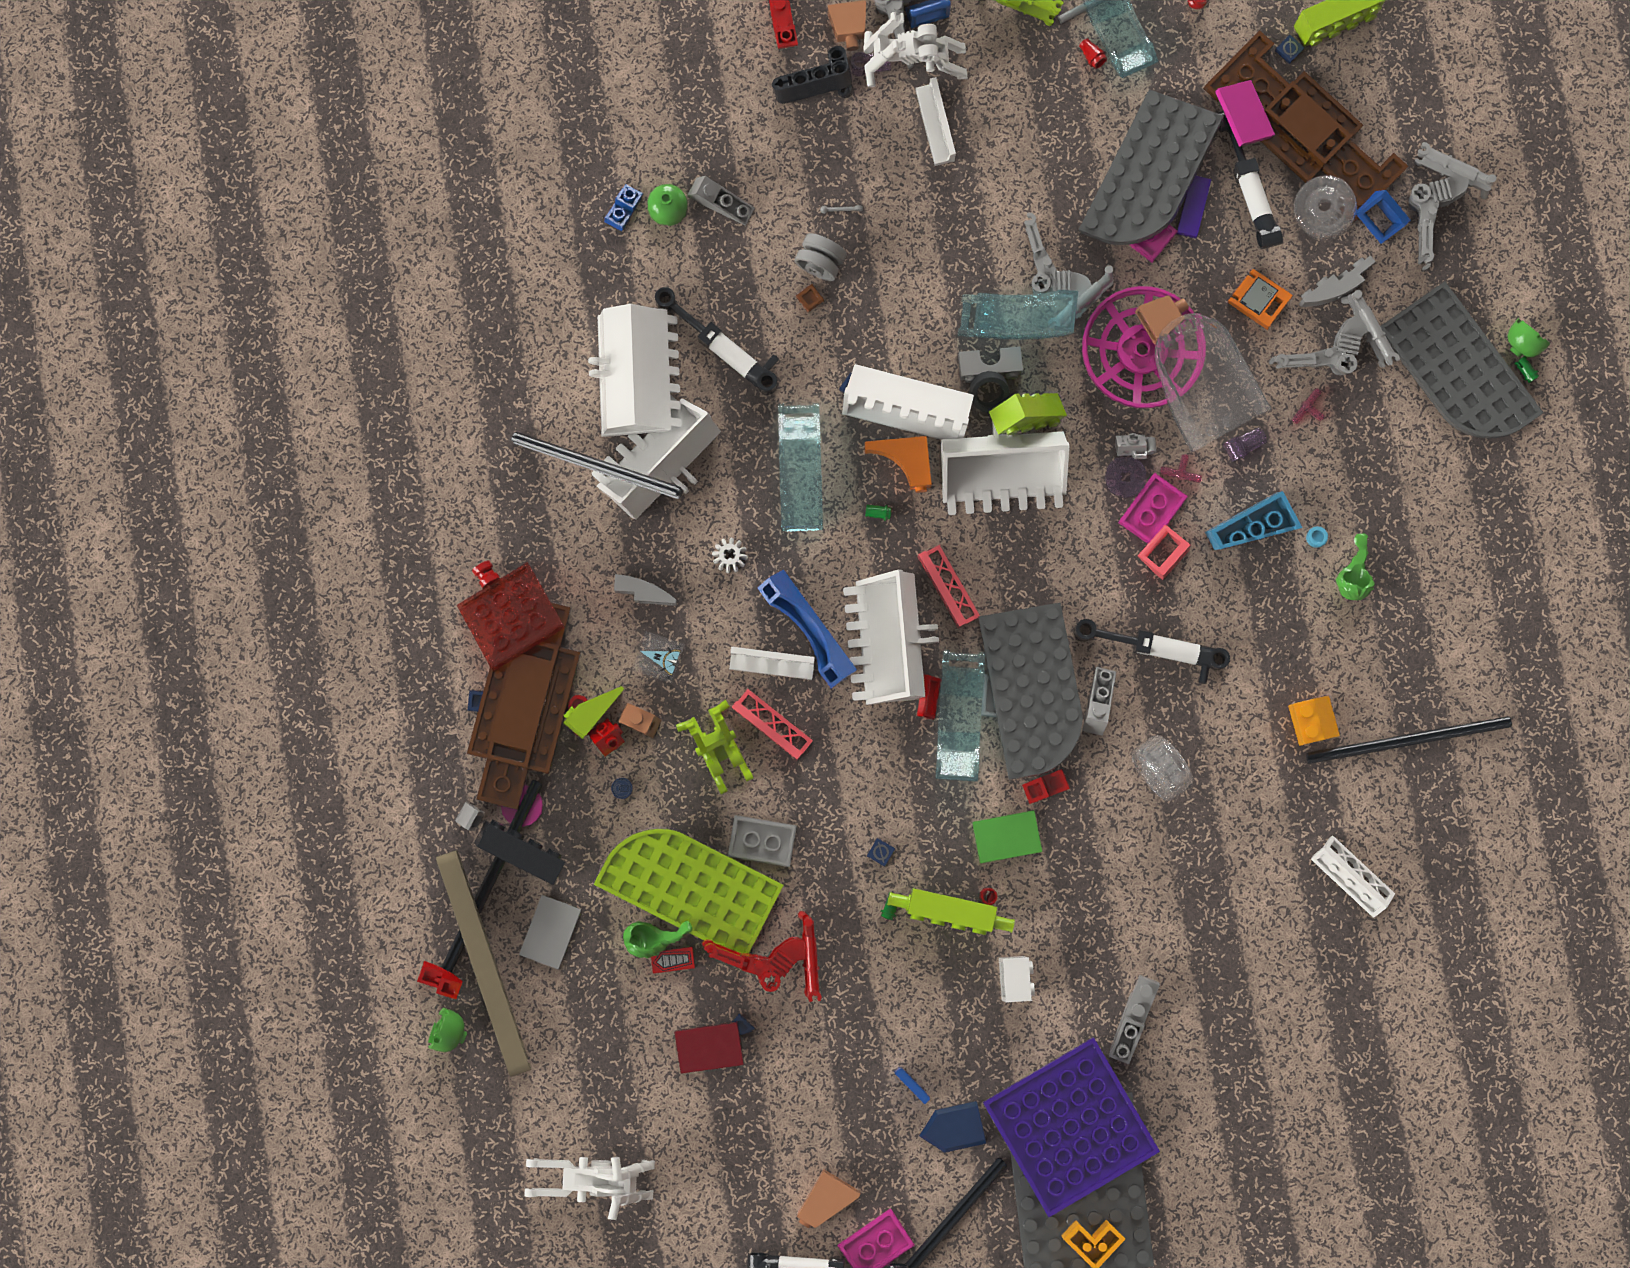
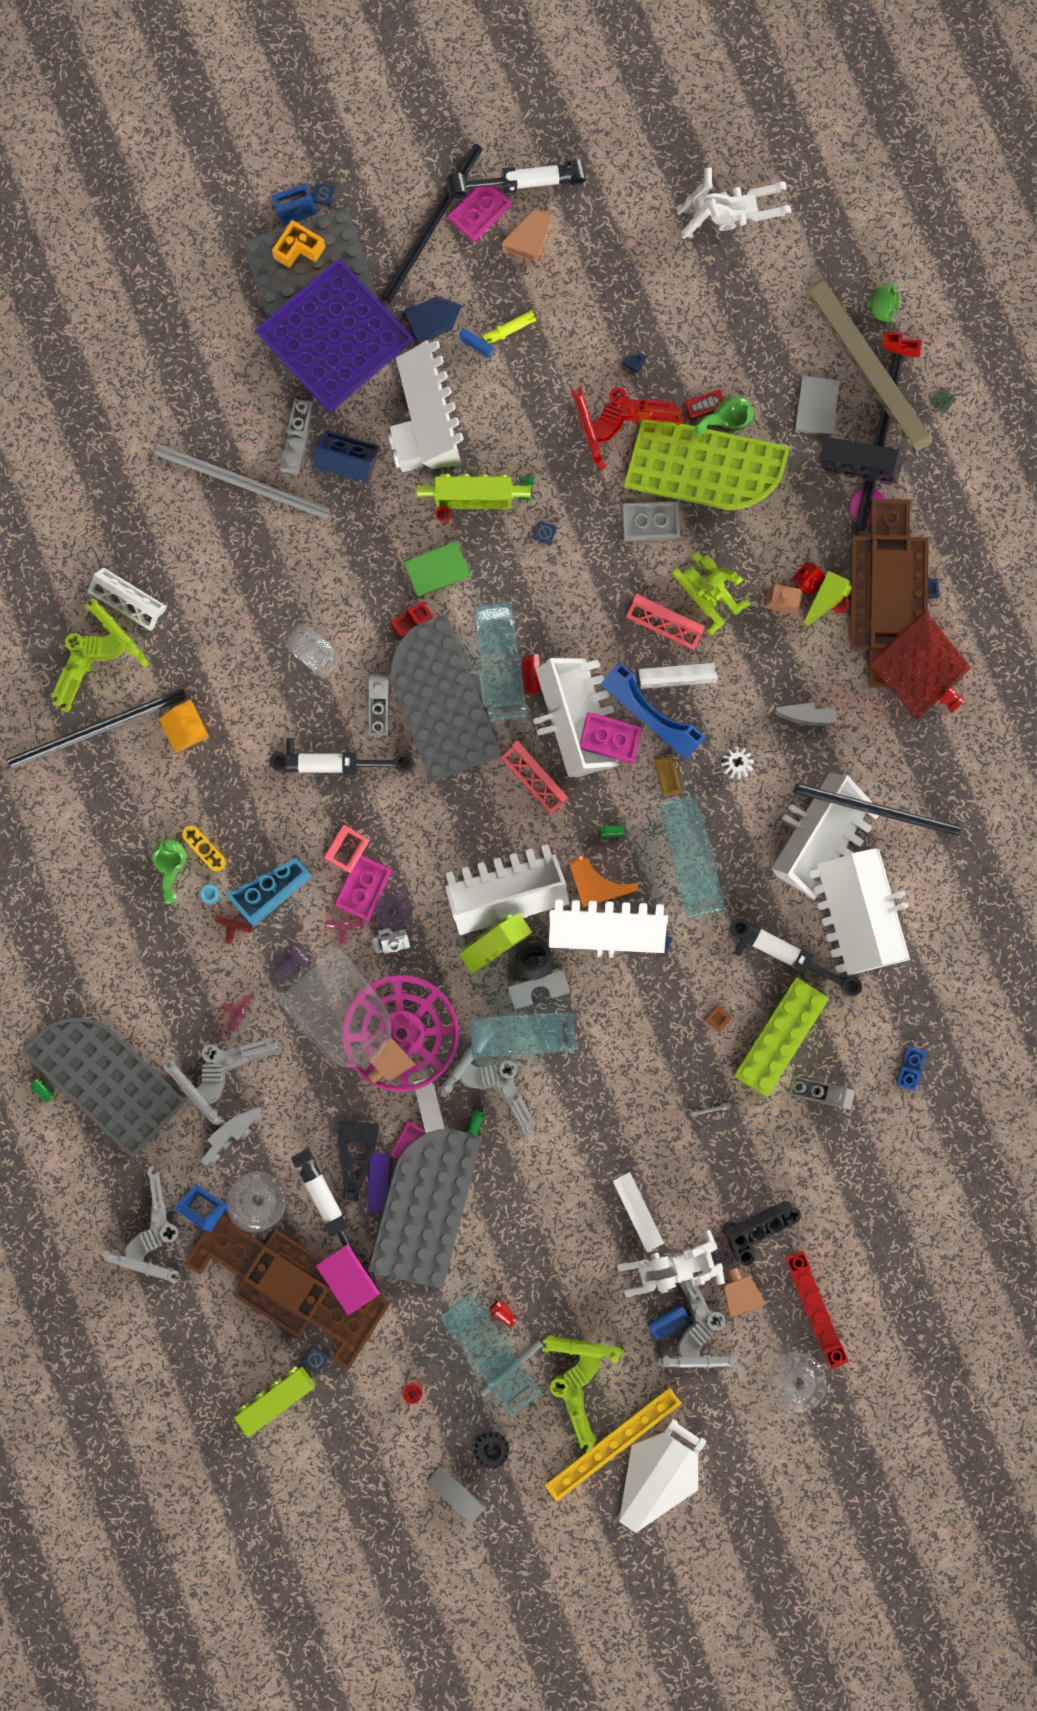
camera: 170 degrees right, 0 degrees up
light grey slope [455,802,485,831] -> none
dark blue tile [611,778,633,799] -> none
clear tile [632,631,685,684] -> none
bright green cylinder [647,184,688,226] -> none
dark red tile [674,1021,744,1074] -> none
light grey wheel [794,233,847,281] -> none
orange container [1228,269,1293,330] -> none
bright green cylinder [1507,318,1550,358] -> none
none -> lime piece [51,598,148,712]
none -> light grey axle [154,445,330,518]
none -> yellow beam [182,826,226,872]
none -> clear red piece [214,916,252,944]
none -> dark blue slope [313,431,380,483]
none -> black plate [338,1120,379,1201]
none -> white piece [396,340,463,469]
none -> white sticker [413,1079,445,1133]
none -> green pin [466,1109,485,1135]
none -> neon yellow pin [481,310,536,345]
none -> dark pink tile [579,712,642,764]
none -> pearl gold tile [654,756,682,797]
none -> lime brick [733,977,829,1097]
none -> clear green tile [930,387,957,414]

